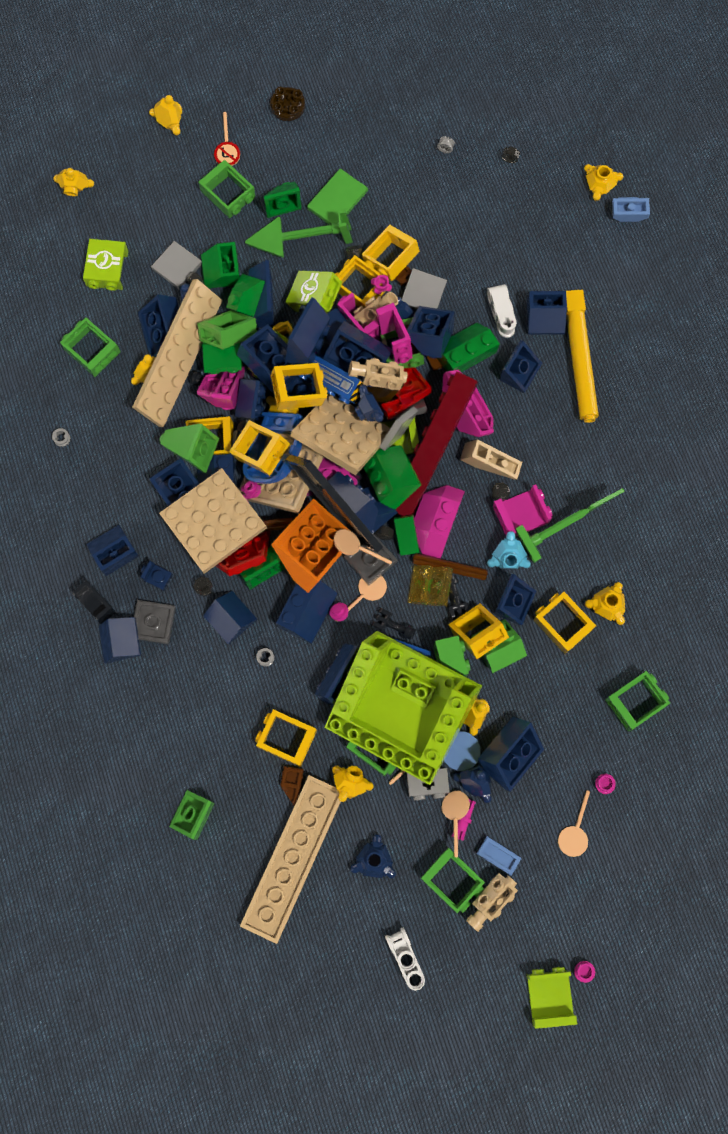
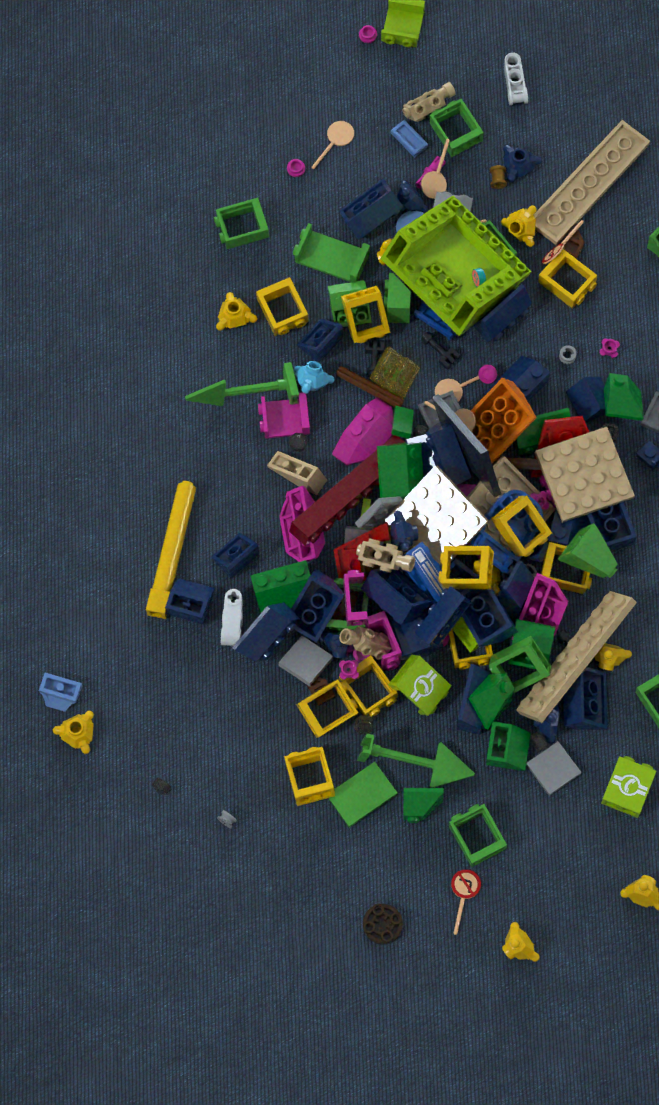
camera: 160 degrees left, 5 degrees down
none -> dark blue slope [232,602,300,662]
none -> yellow window [284,747,335,806]
none -> bright green panel [293,223,370,282]
none -> teal tile [472,268,486,287]
none -> pearl gold bush [490,165,507,189]
none -> light nougat piece [542,220,584,264]
none -> dark pink plate [599,338,620,358]
none -> green slope [604,373,644,421]

